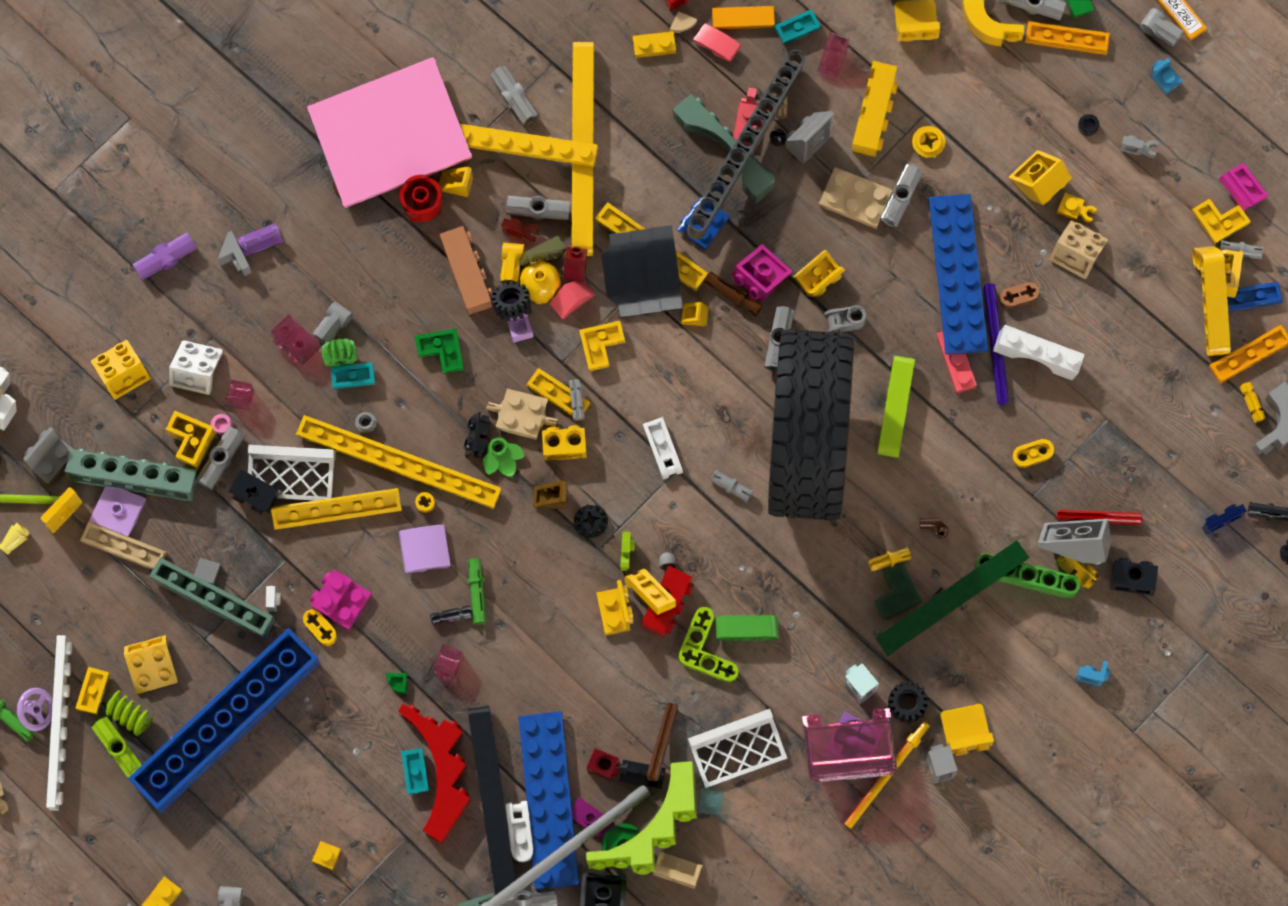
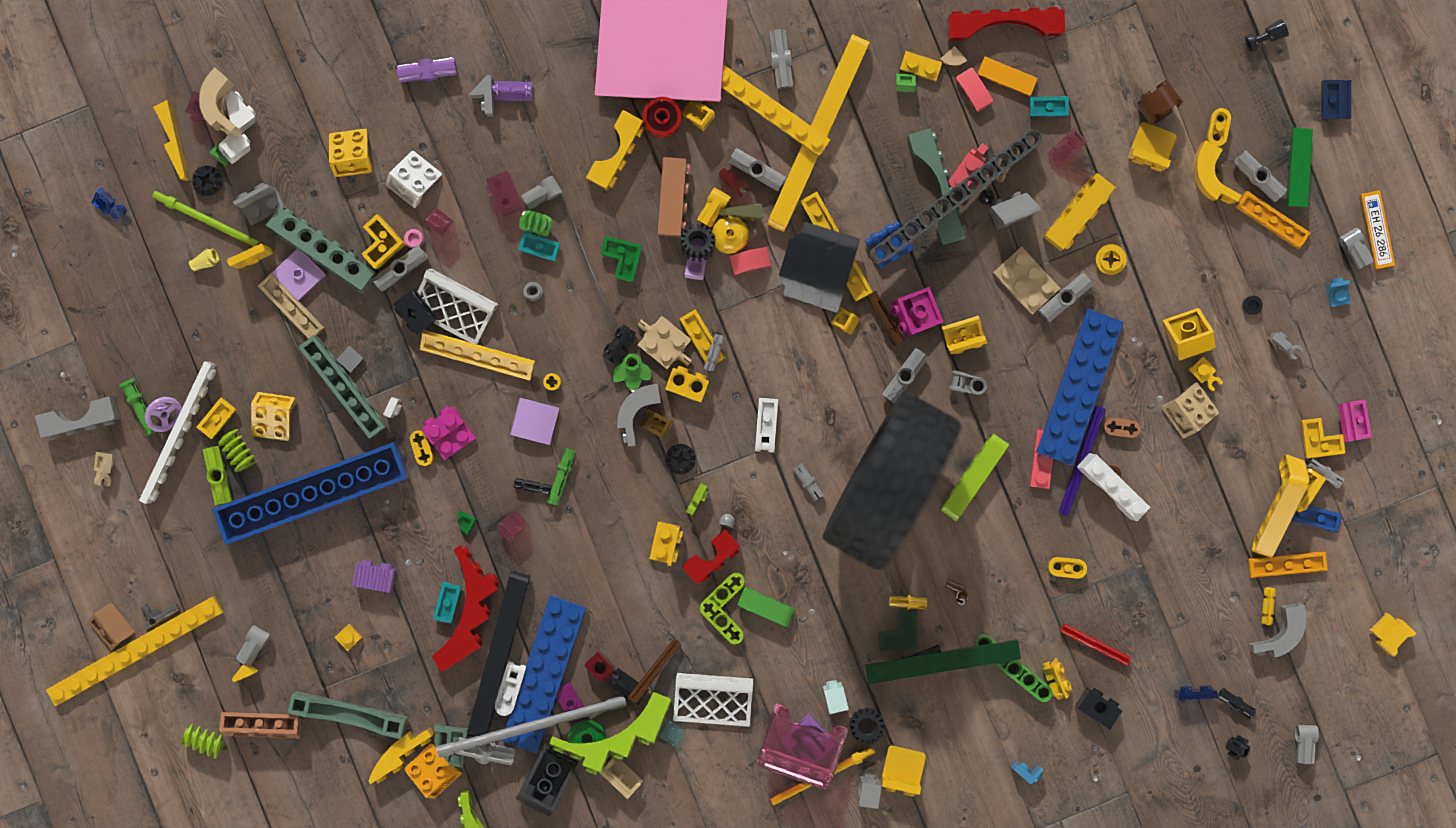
camera: 20 degrees right, 15 degrees up
yellow plate [296,415,502,509] -> none
dark red brick [563,247,588,282] -> none
yellow plate [579,321,625,372] -> none
yellow plate [624,569,676,615] -> none
light grey slope [1038,519,1112,564] -> none
none -> medium lavender brick [352,559,396,593]
none -> yellow arch [586,110,645,191]
none -> light grey arch [617,384,661,446]
none -> bright green plate [896,73,916,92]

